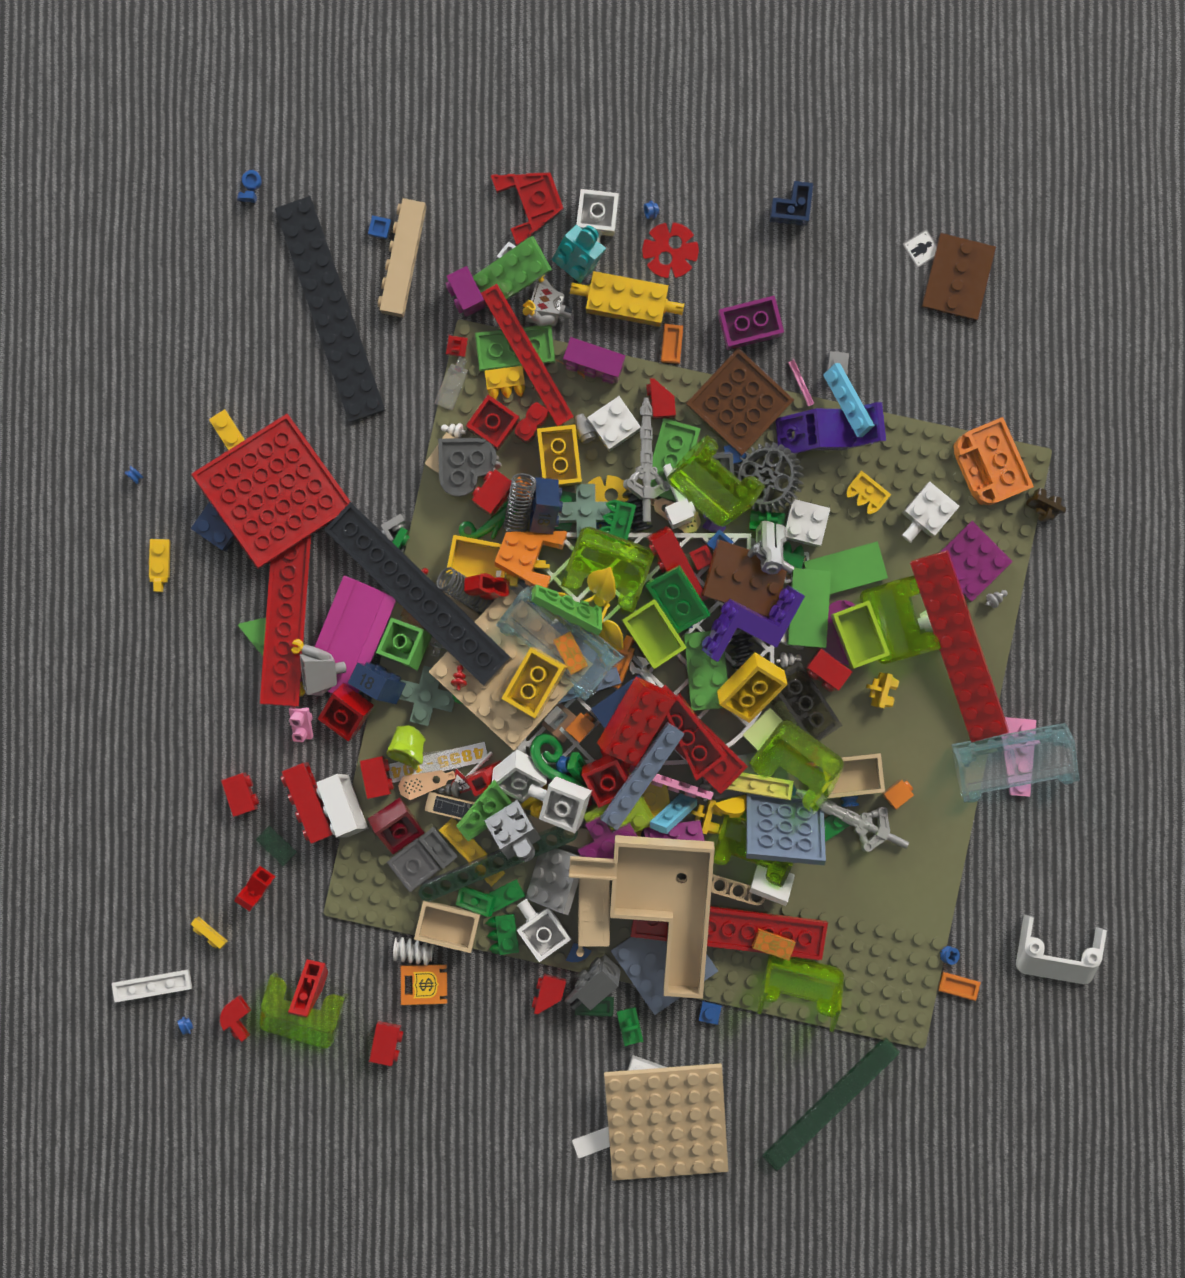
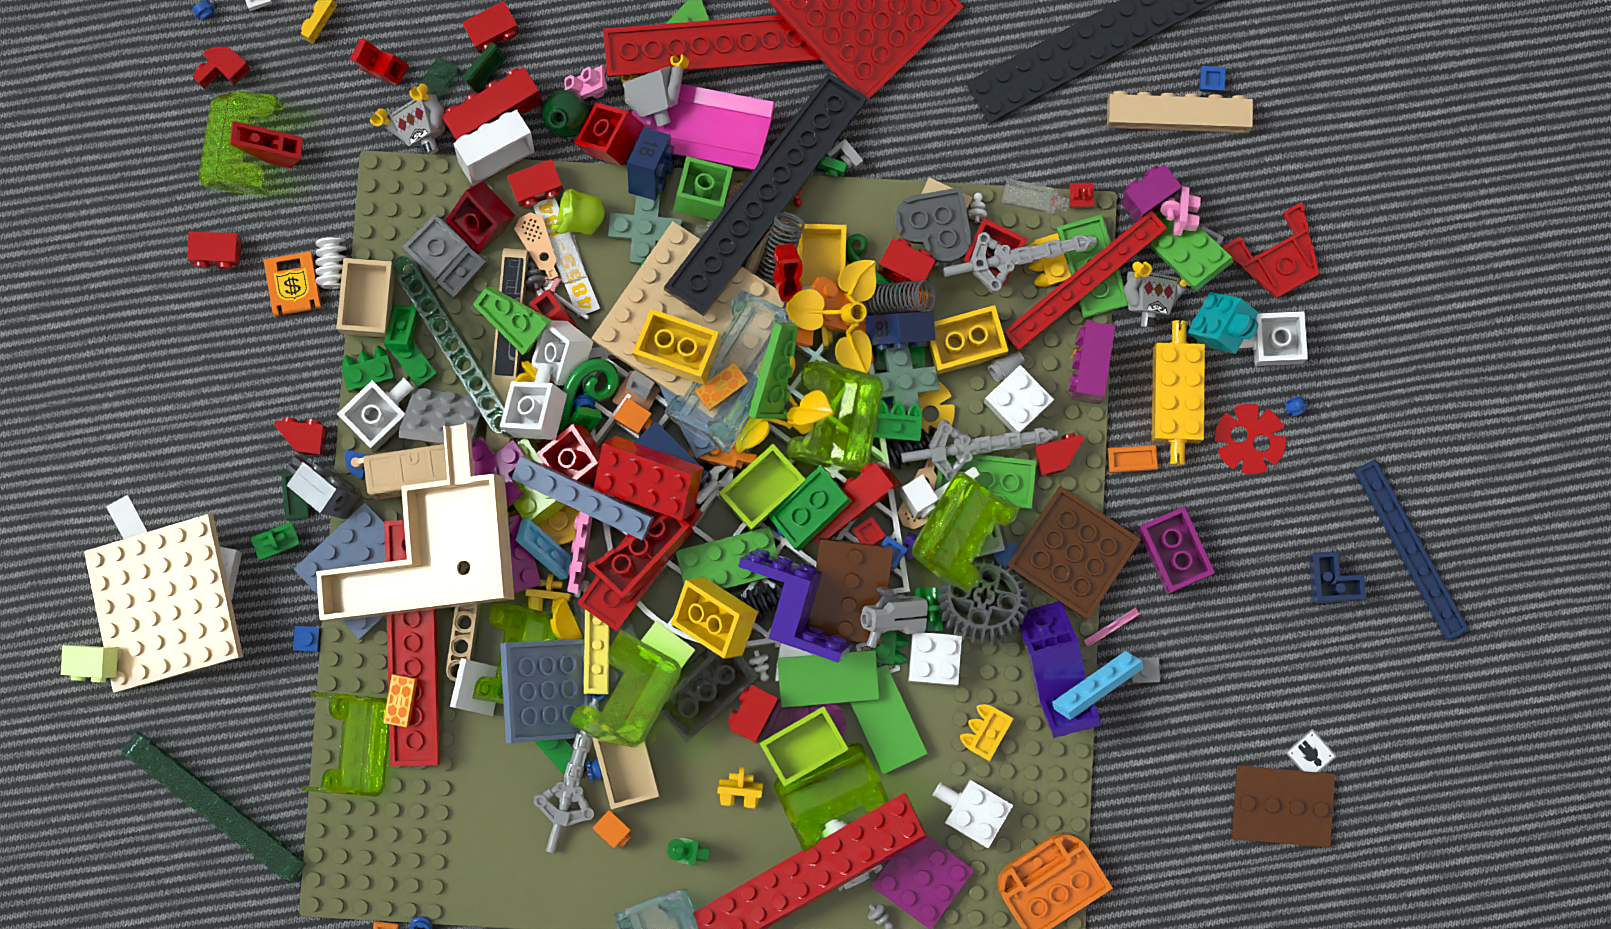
camera: 80 degrees right, 5 degrees down
yellow tile [439,817,505,887] -> none
red hair [451,665,467,691] -> none
brick [484,800,541,862] -> none
red brick [515,402,548,444] -> none
none -> yellowish green brick [61,645,118,682]
none -> light grey torso [370,84,445,155]
none -> dark green tile [461,42,507,93]
none -> dark green piece [541,90,588,137]
none -> green hips [666,838,710,866]
none -> yellow plant [786,260,876,375]
none -> light grey bar [943,232,1097,293]
none -> bright pink hips [1160,186,1201,236]
none -> dark blue tile [1353,459,1469,641]

